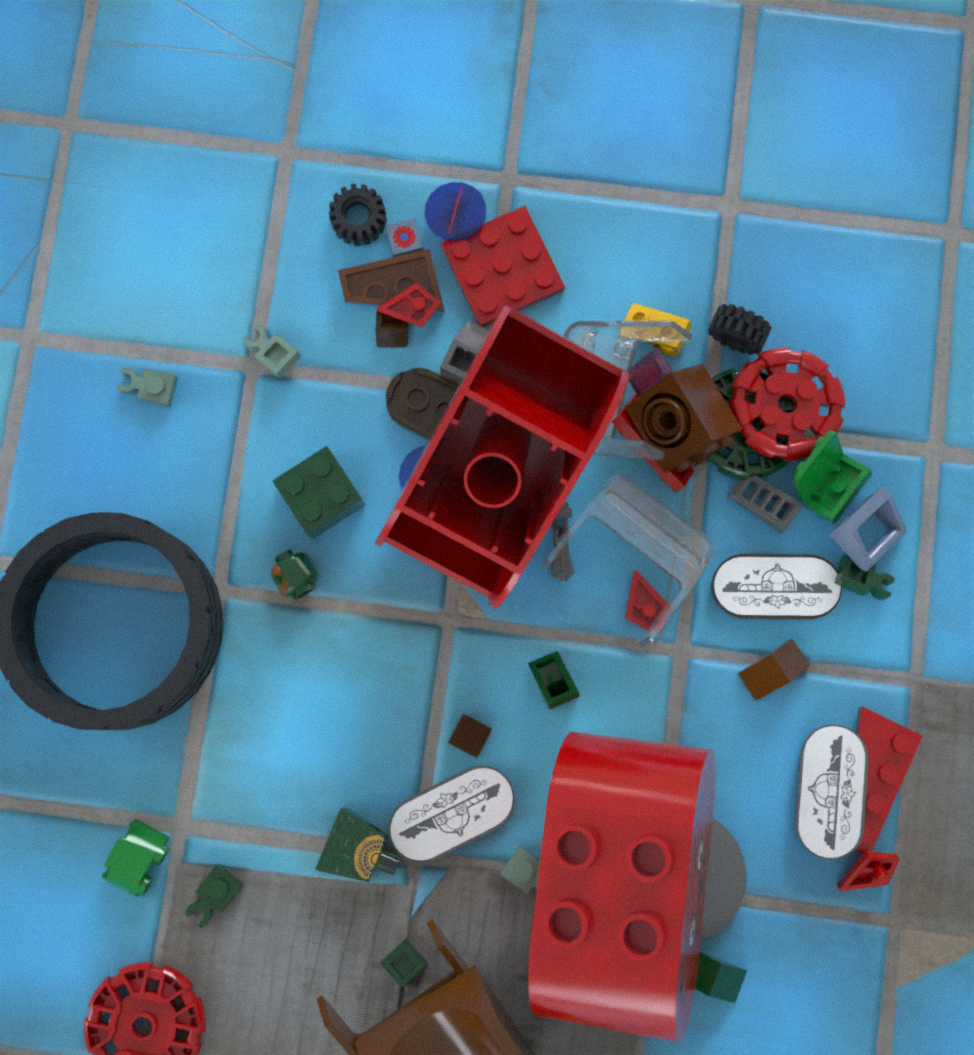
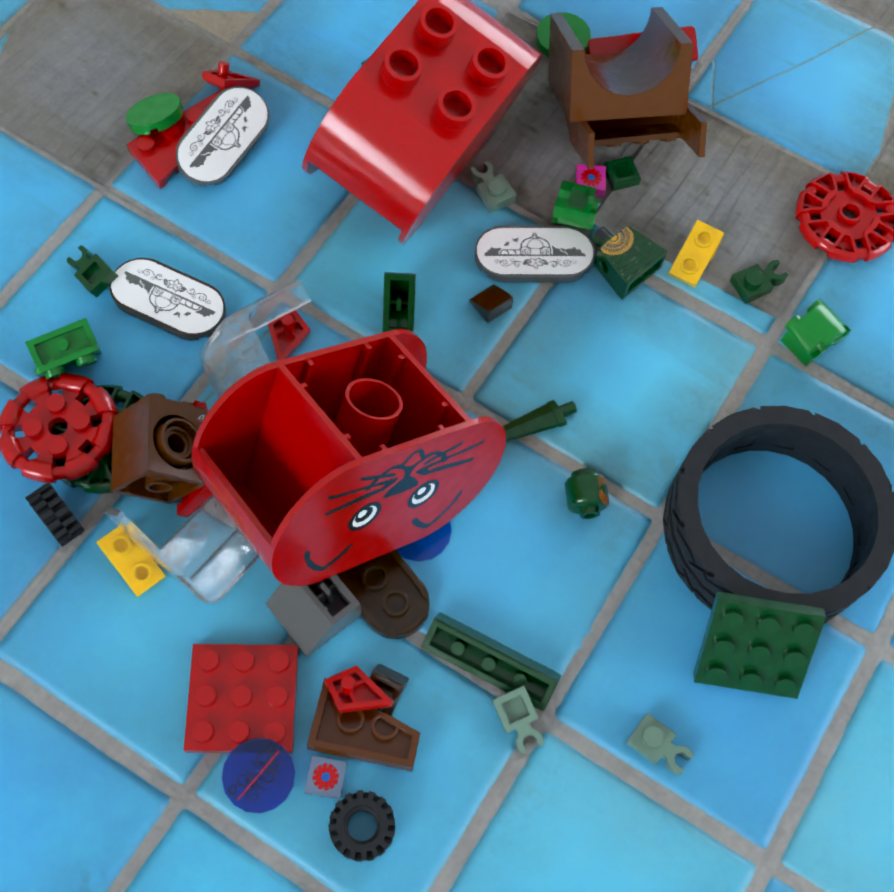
camera: 160 degrees left, 15 degrees down
dark green brick [272,446,365,539] -> none
clear pink slope [627,347,673,396] -> none
dark grey slope [728,476,803,534] -> none
reddish brown slope [737,639,810,701] -> none
sand blue tile [828,486,906,571] -> none
none -> green tile [126,93,184,135]
none -> dark green slope [421,612,561,712]
none -> dark green bar [502,400,577,442]
none -> green cylinder [551,180,599,231]
none -> dark pink tile [575,164,606,196]
none -> yellow plate [668,220,724,288]
none -> dark green plate [693,591,826,699]

